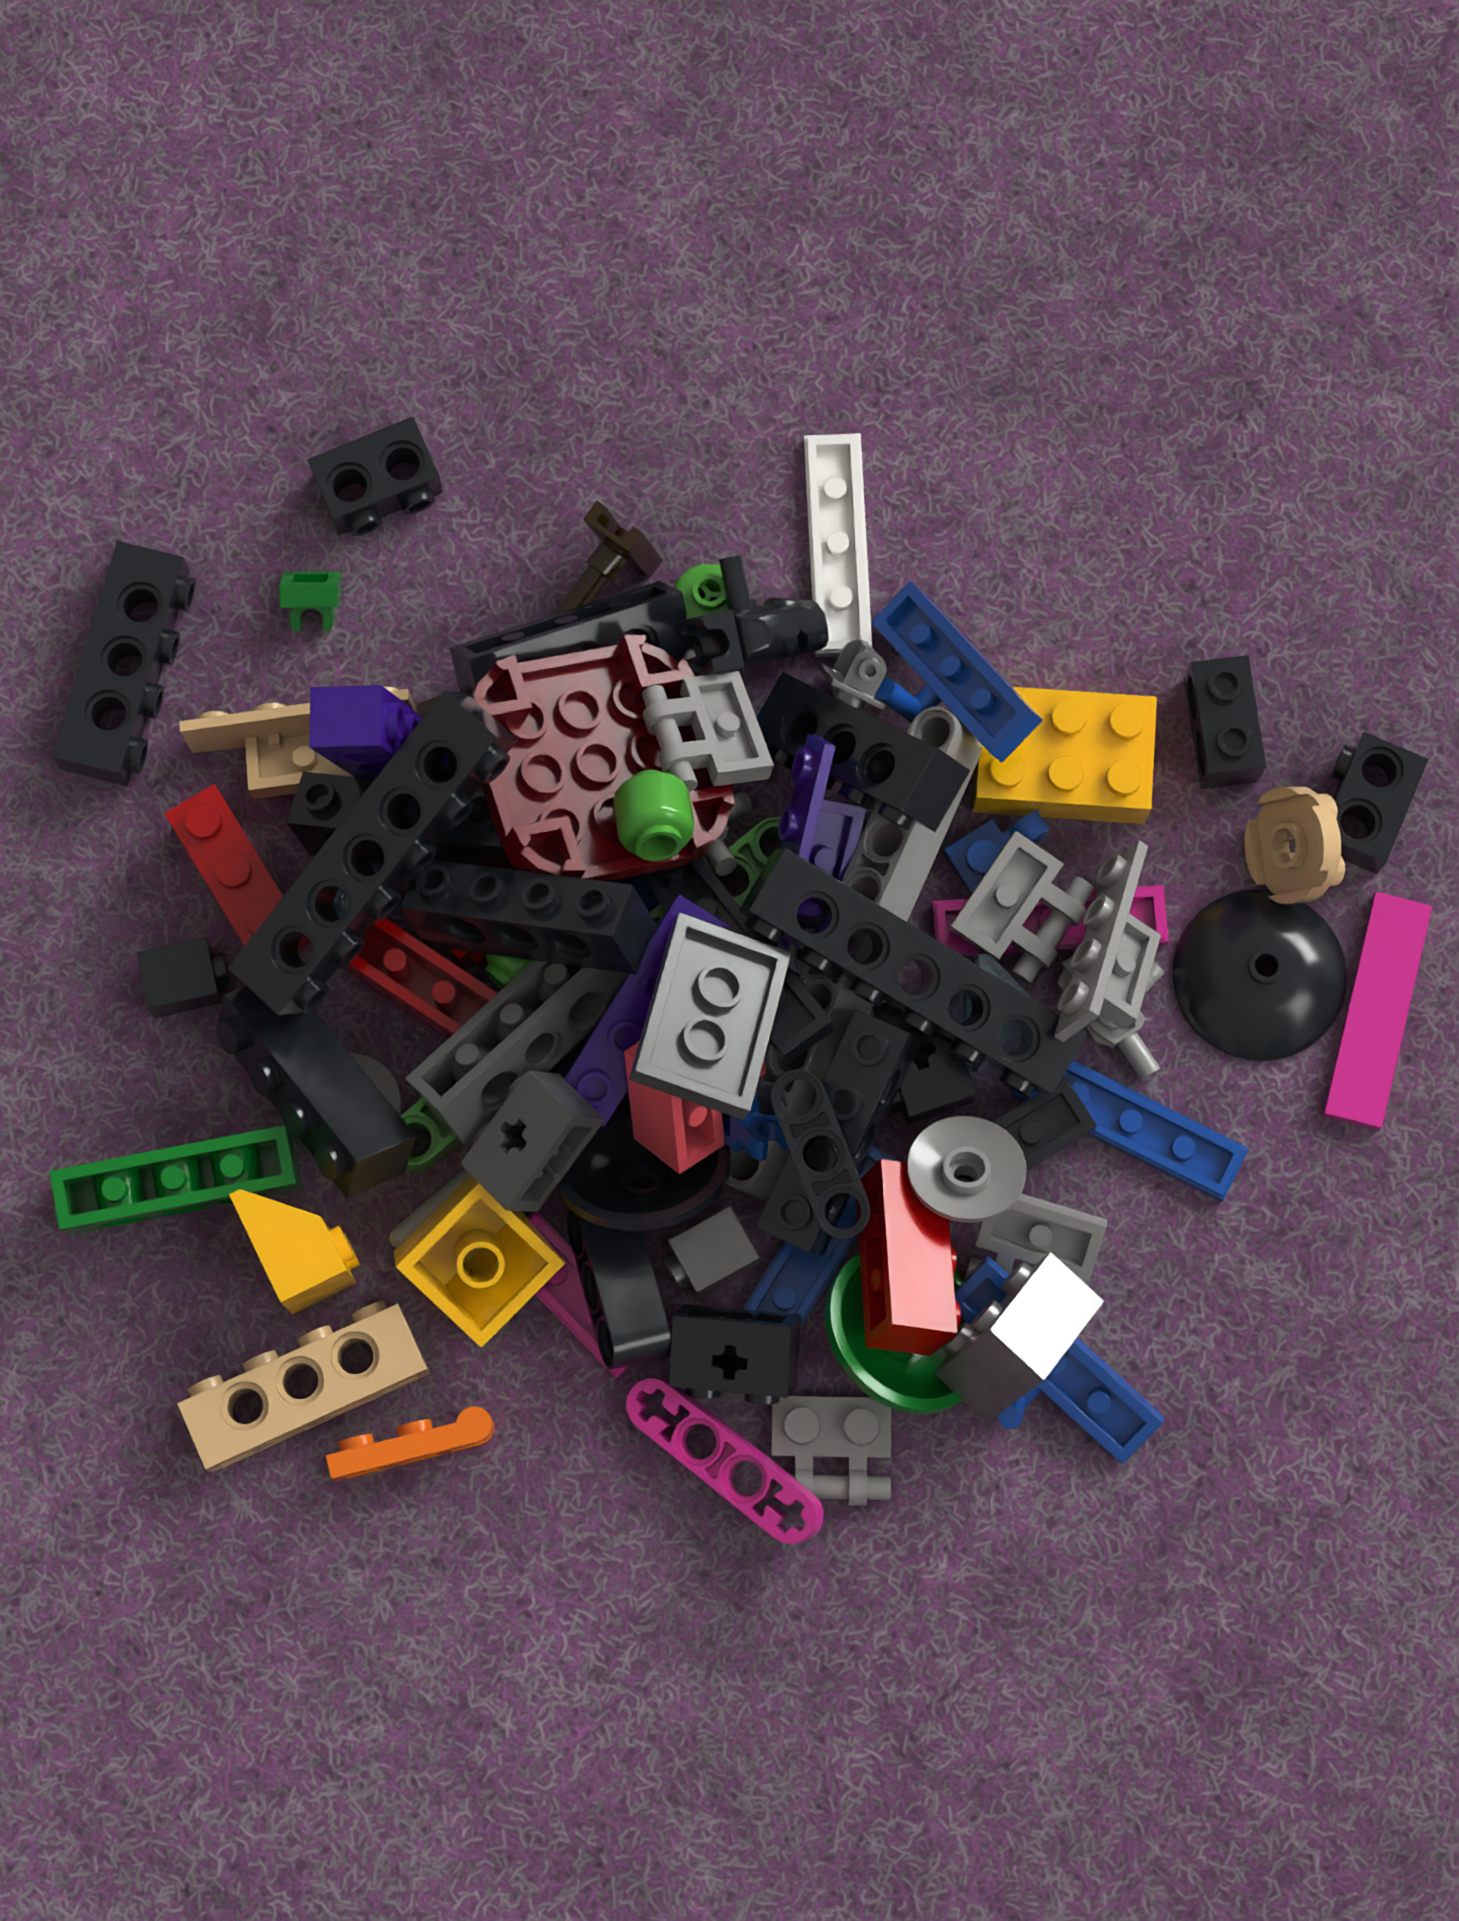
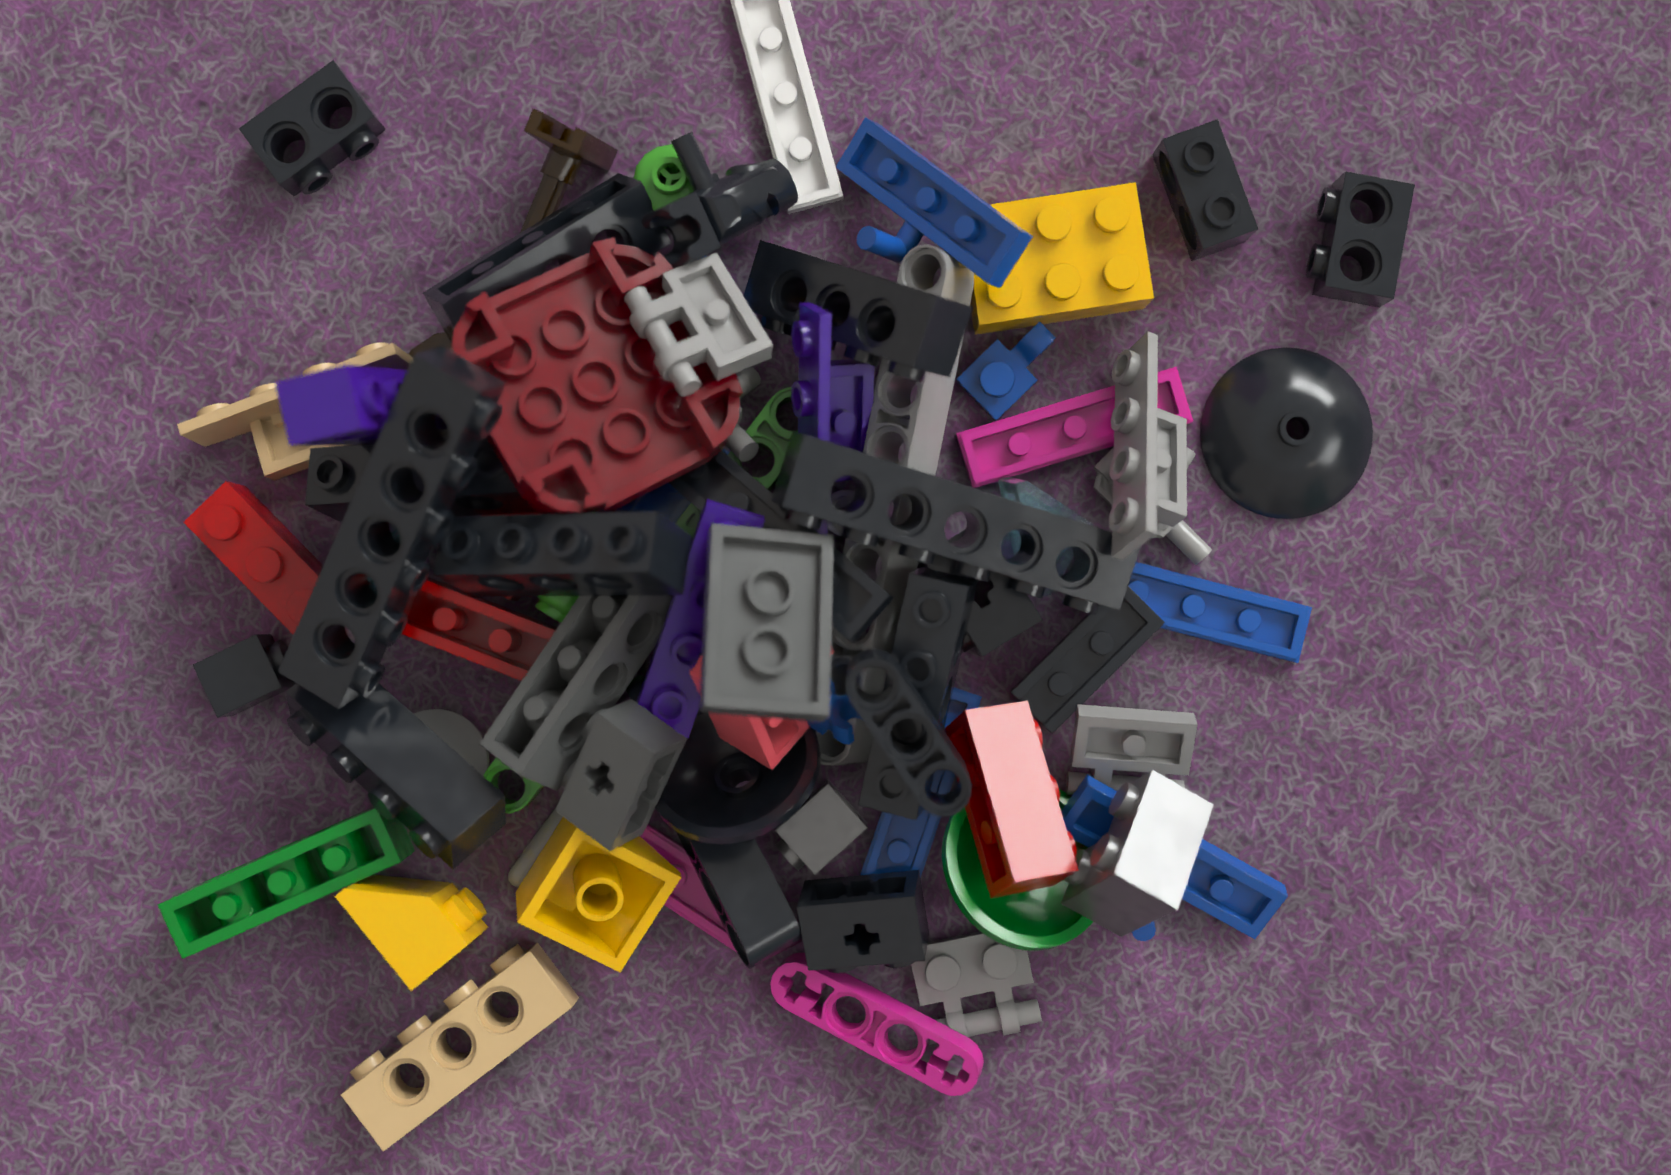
camera: 10 degrees left, 10 degrees up
black brick [52,541,196,786] -> none
green tile [279,571,342,631] -> none
orange plate [326,1406,495,1482] -> none
bright green head [613,770,695,861] -> none
flat silver hinge [818,639,886,711] -> none
light grey dish [907,1116,1027,1223] -> none
light grey plate [948,831,1095,985] -> none
tan plate [1244,786,1345,904] -> none
dark pink tile [1322,892,1432,1130] -> none

